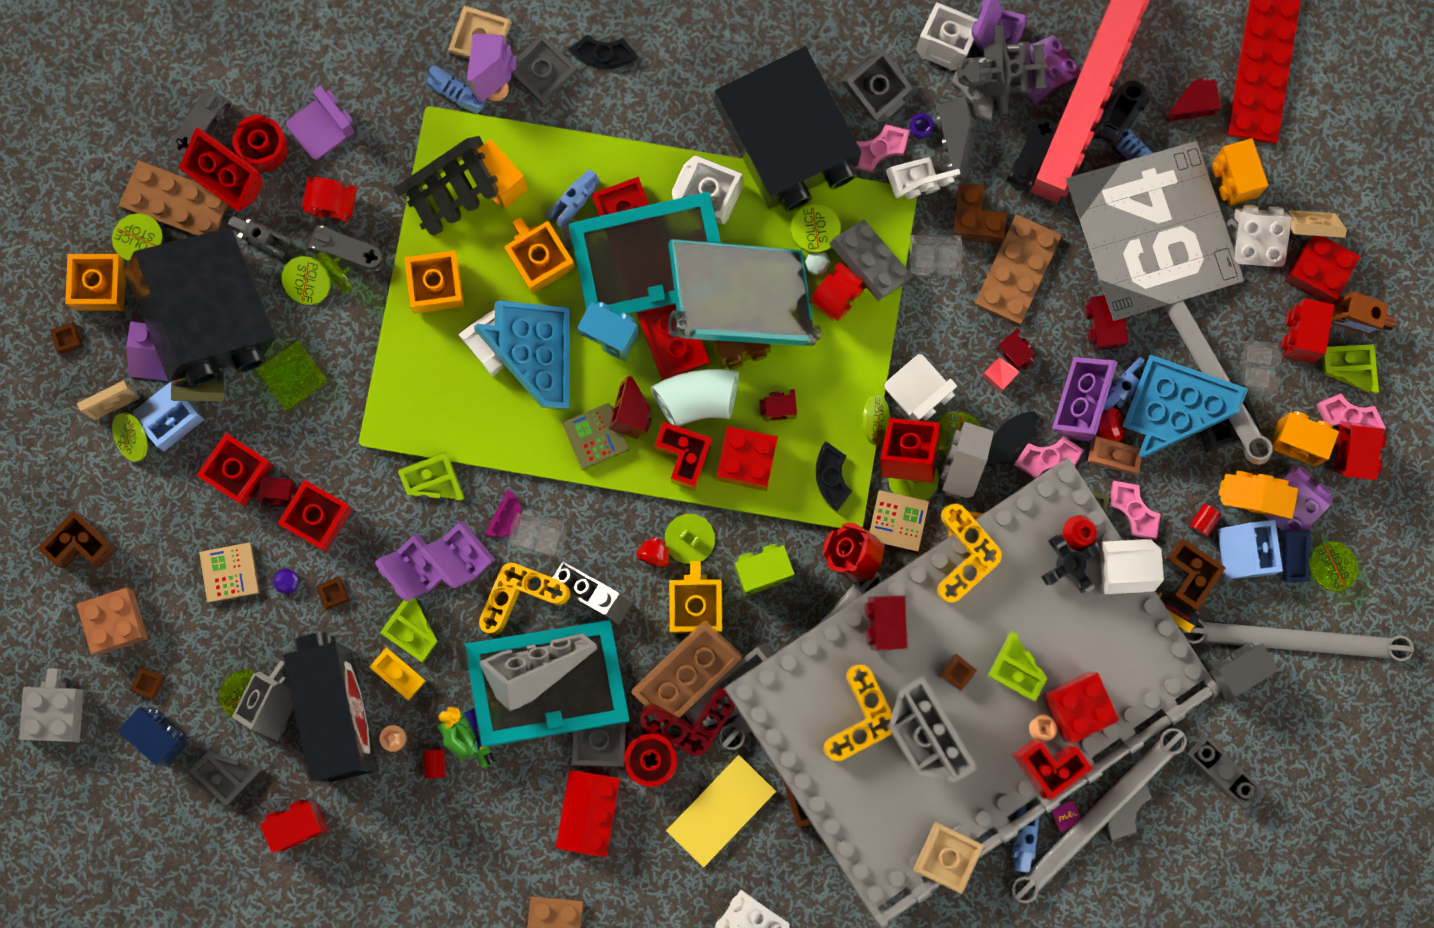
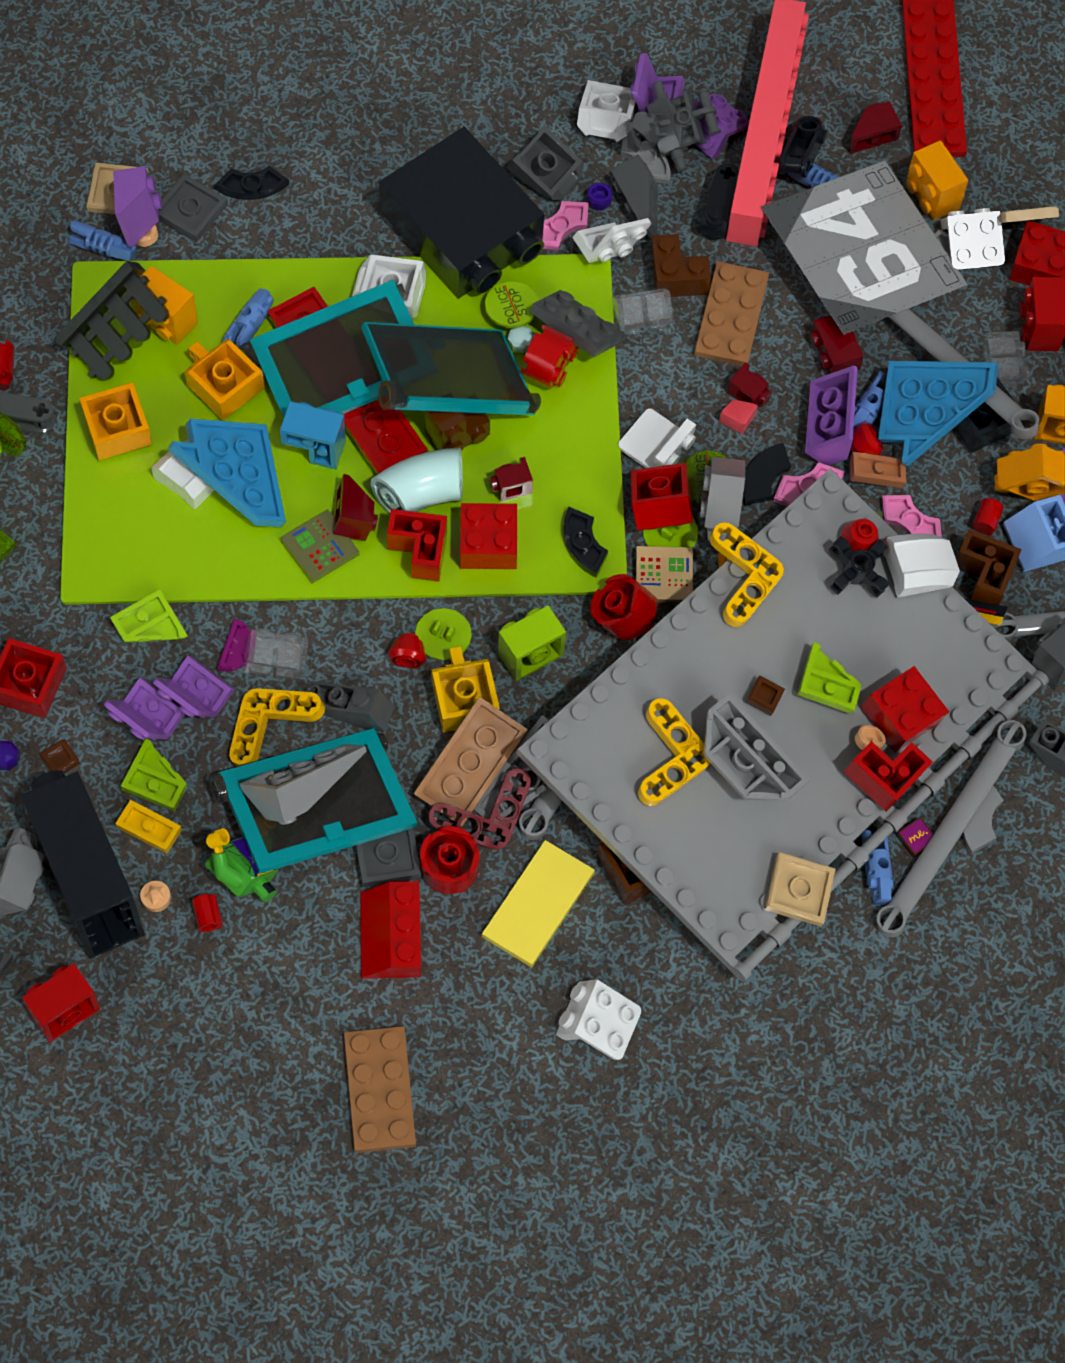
camera: 15 degrees left, 15 degrees down
lime piece [861,395,890,445] -> none
dark red brick [864,595,908,651] -> none

